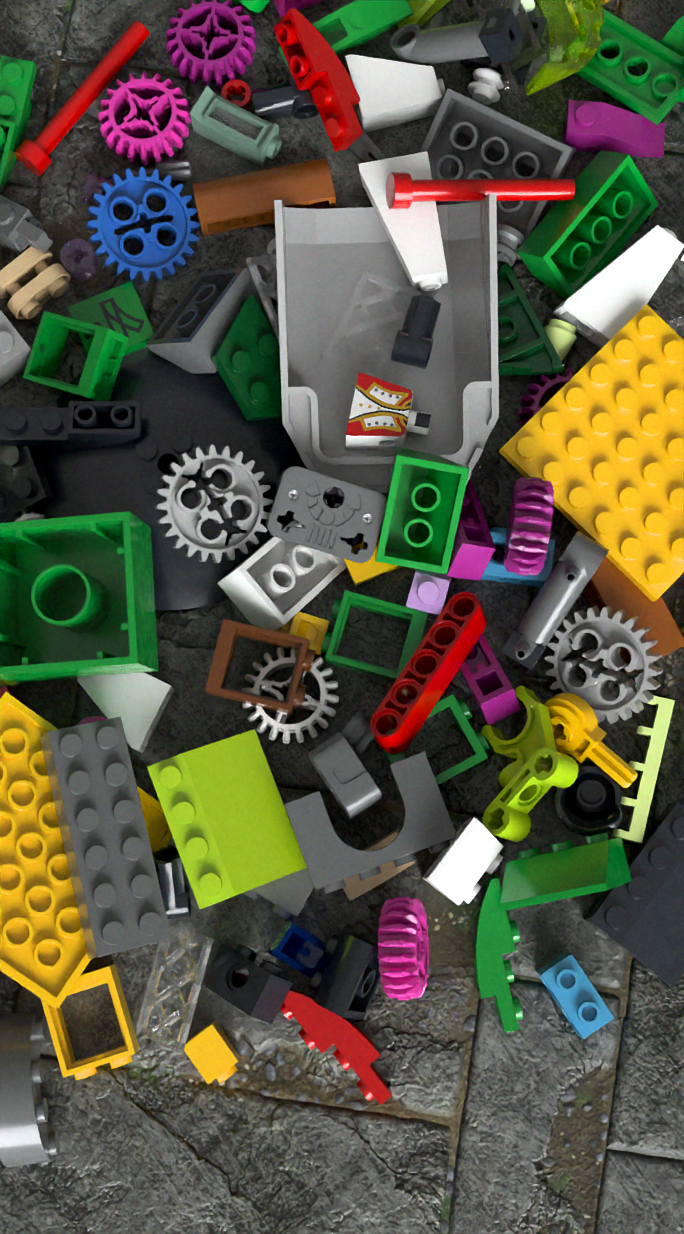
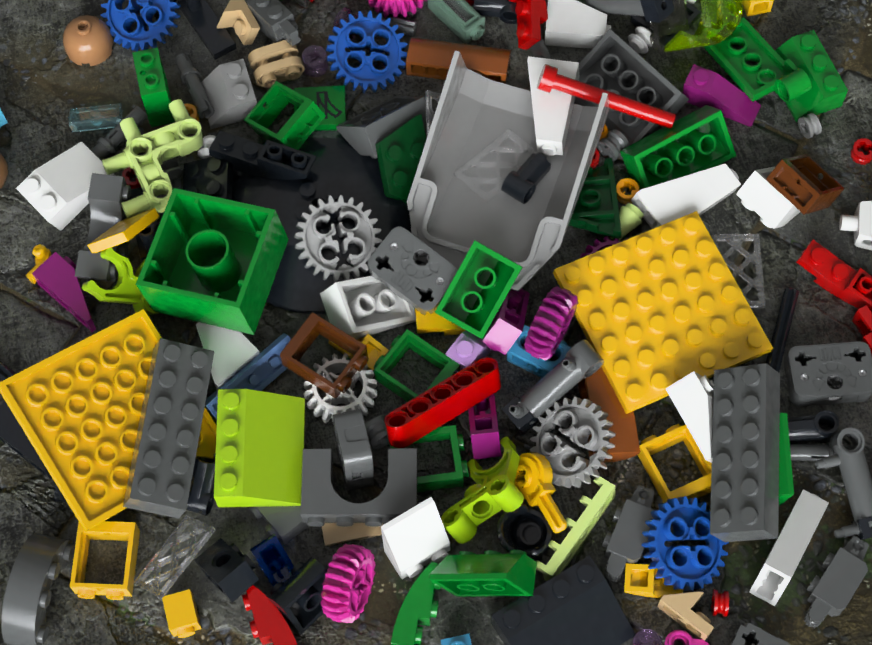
camera: 20 degrees right, 15 degrees down
torso [346,373,431,450] -> none
none -> medium blue plate [205,333,291,423]
none -> light orange bush [616,178,639,204]

